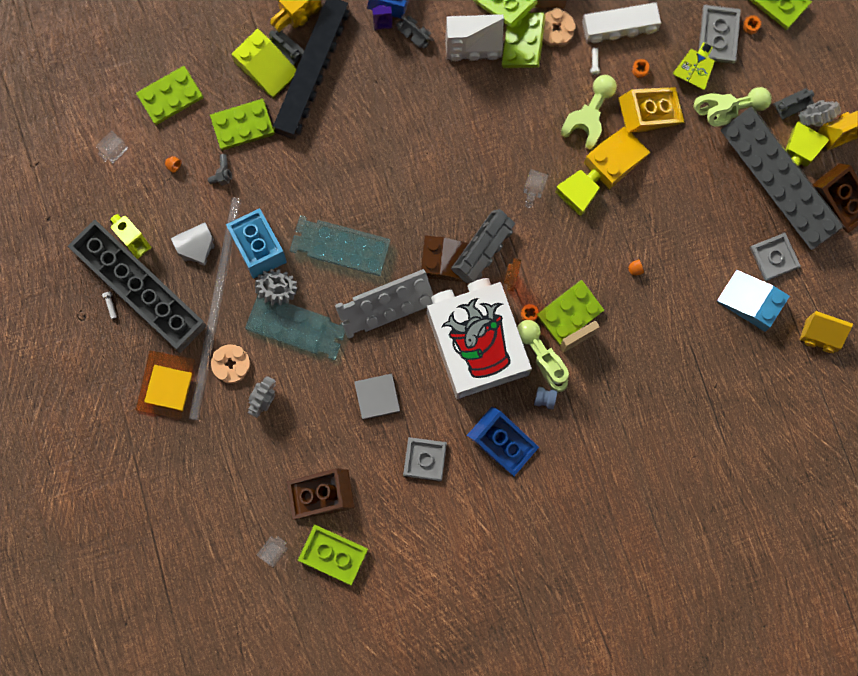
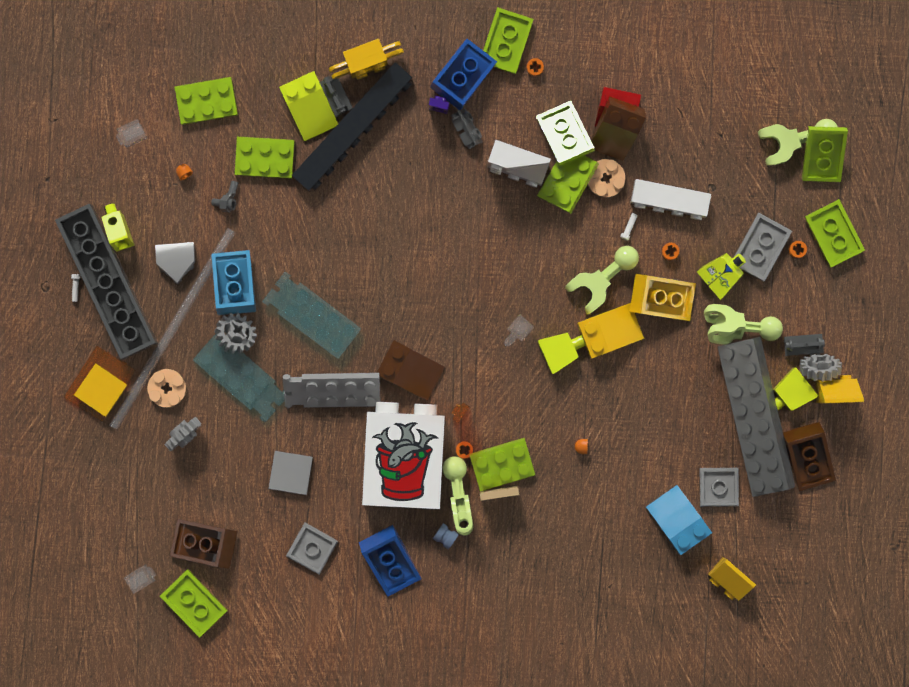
camera: 25 degrees right, 10 degrees up
dark grey brick [451,209,515,283] -> none

